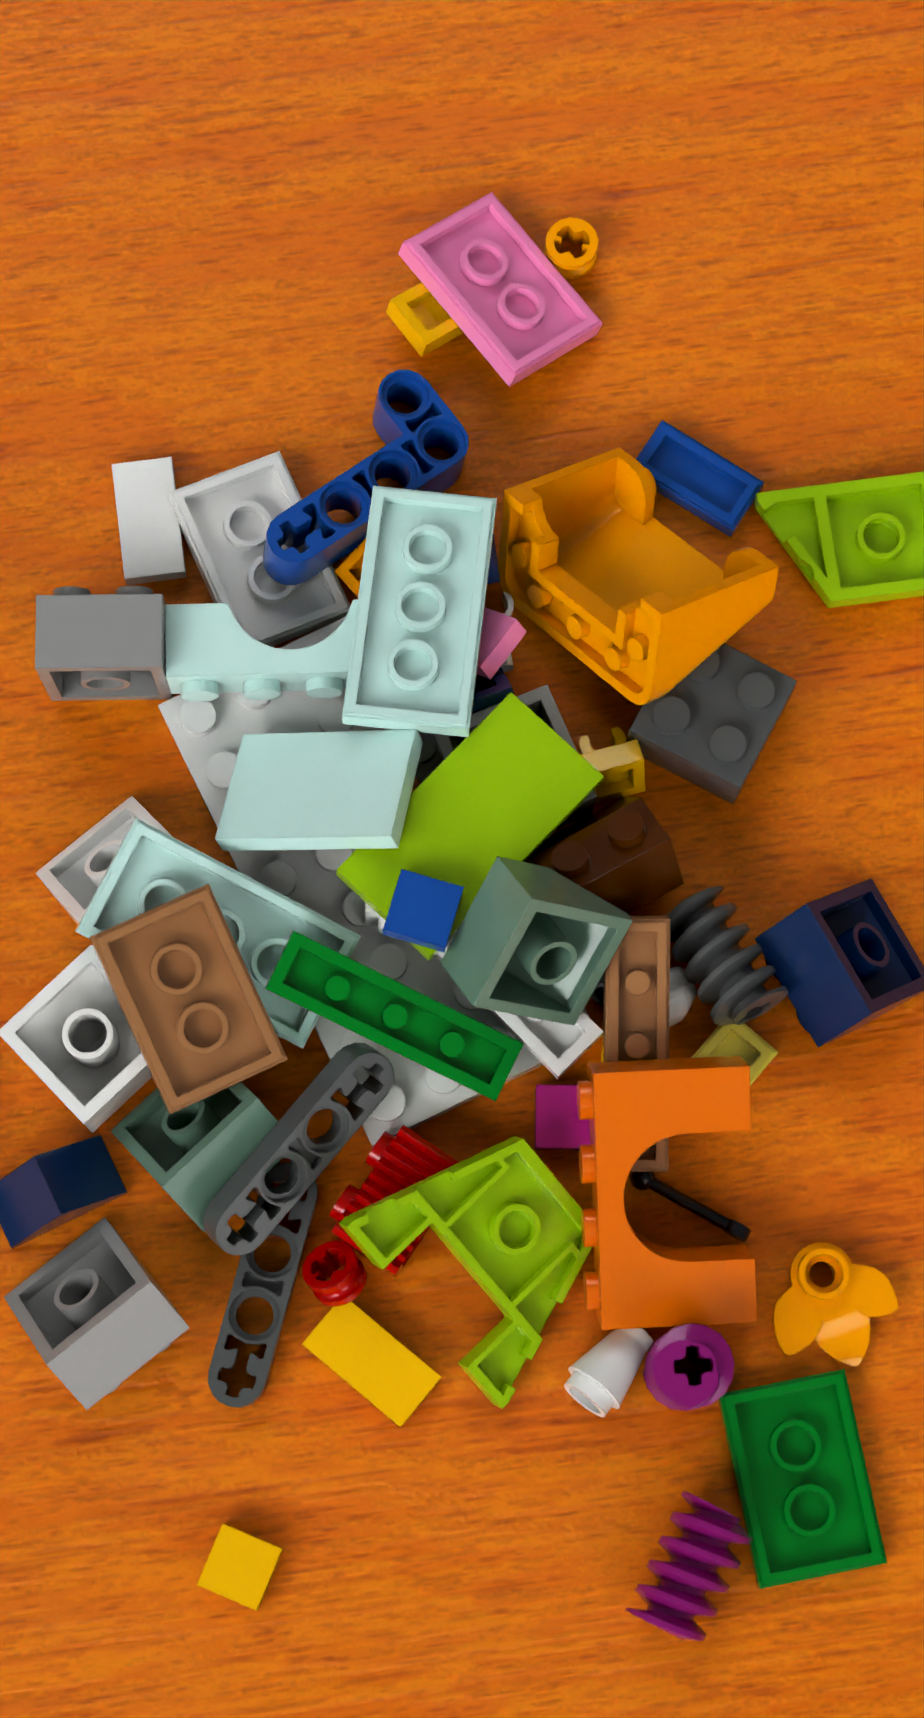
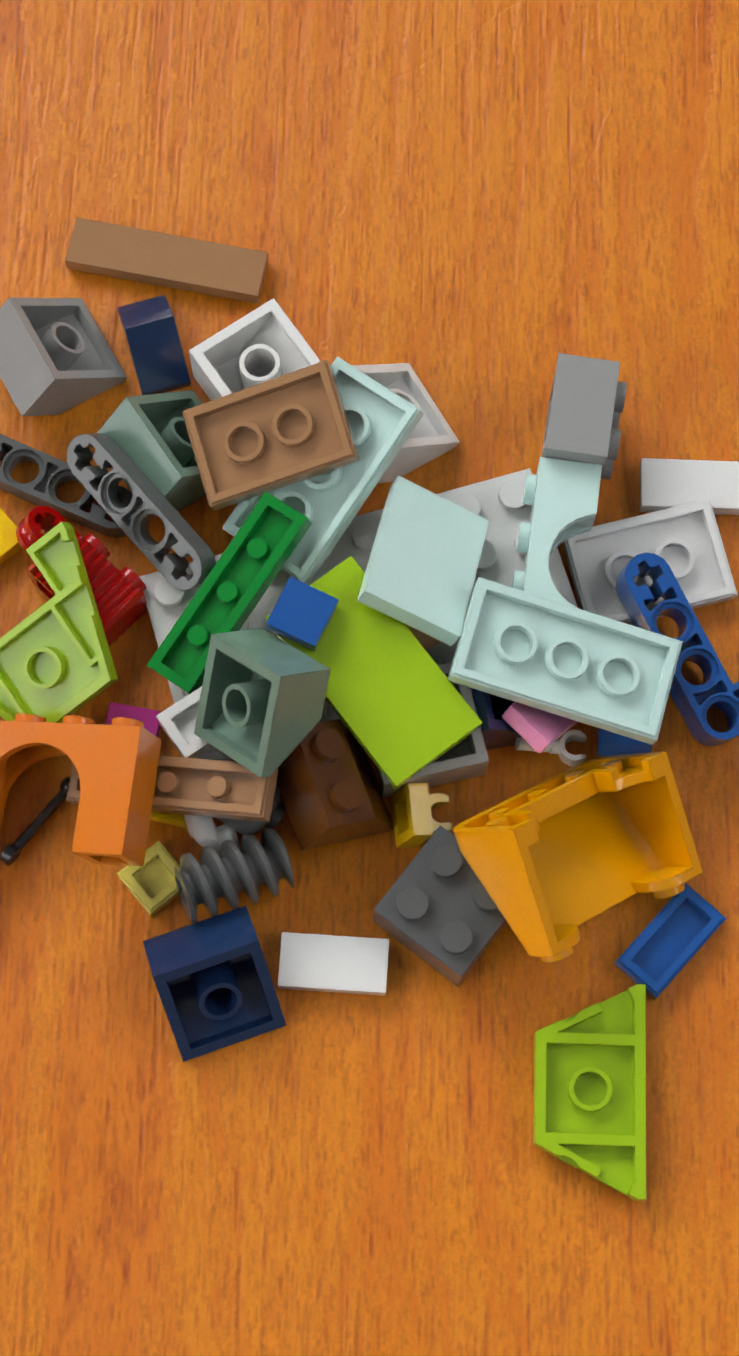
camera: 100 degrees right, 5 degrees down
none -> white tile [278,932,389,996]

